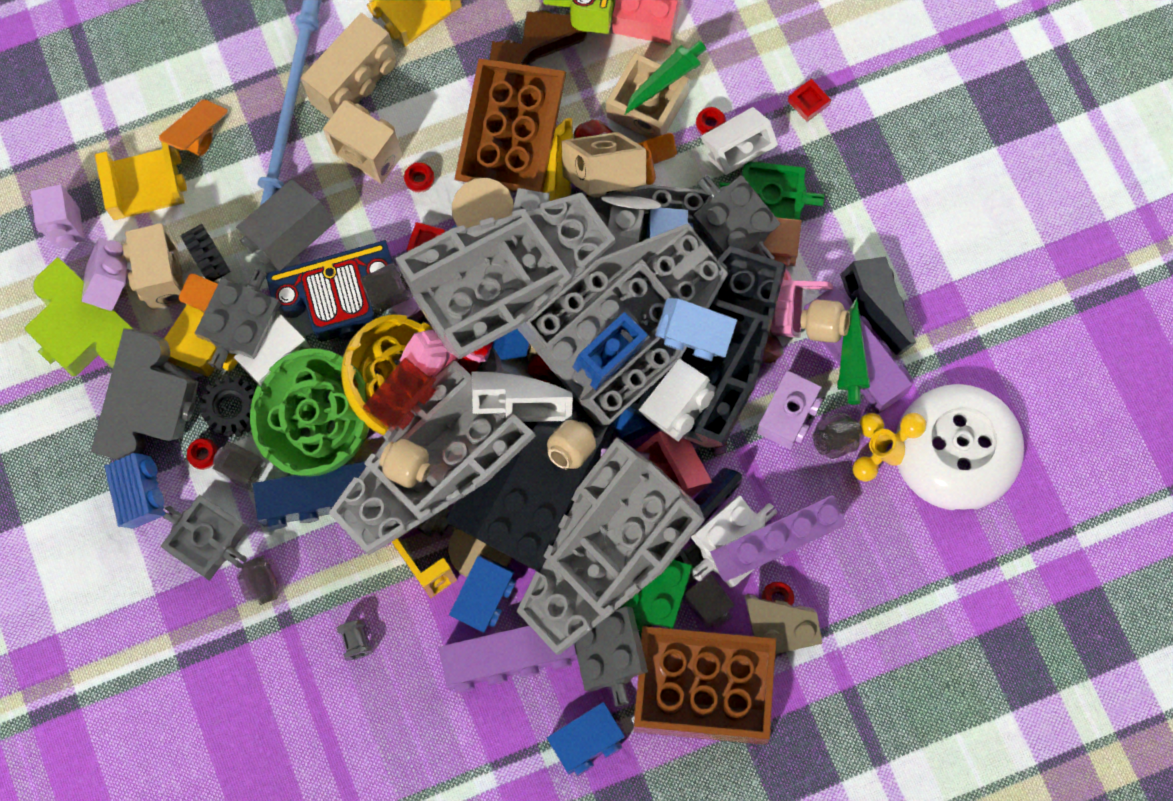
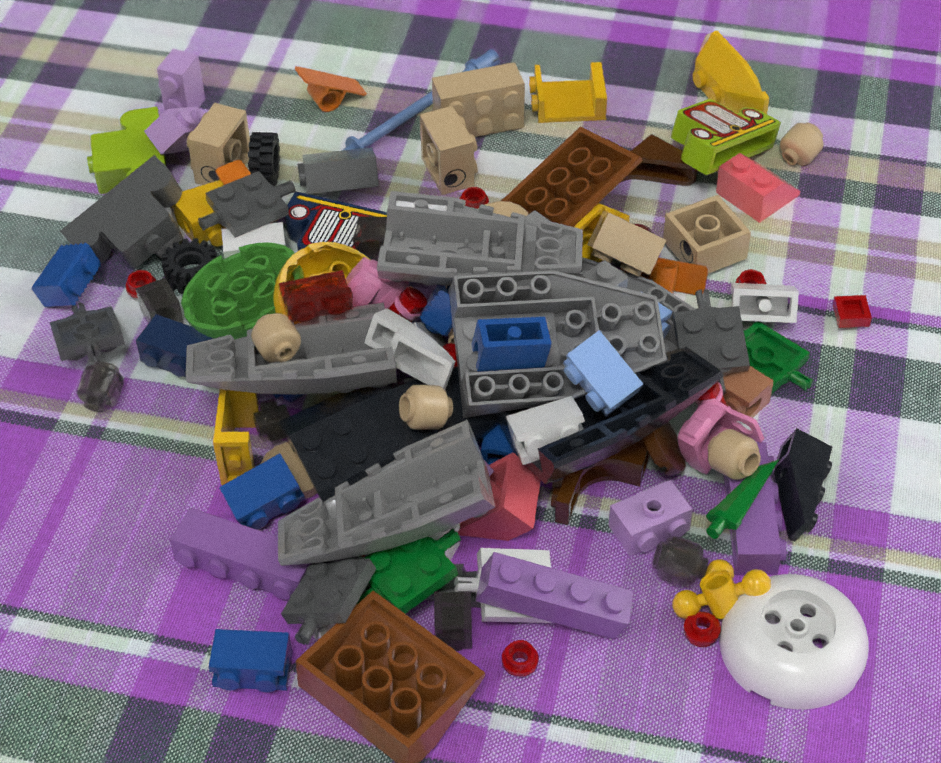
camera: 30 degrees right, 25 degrees down
yellow panel [95,141,187,220] -> none
dark grey bush [337,620,373,661] -> none
white sticker [601,194,661,209] -> none
green bar [624,40,707,115] -> none
black slope [693,468,743,529] -> none
dark tan wing [745,594,823,654] -> none
none -> red plate [684,611,721,647]

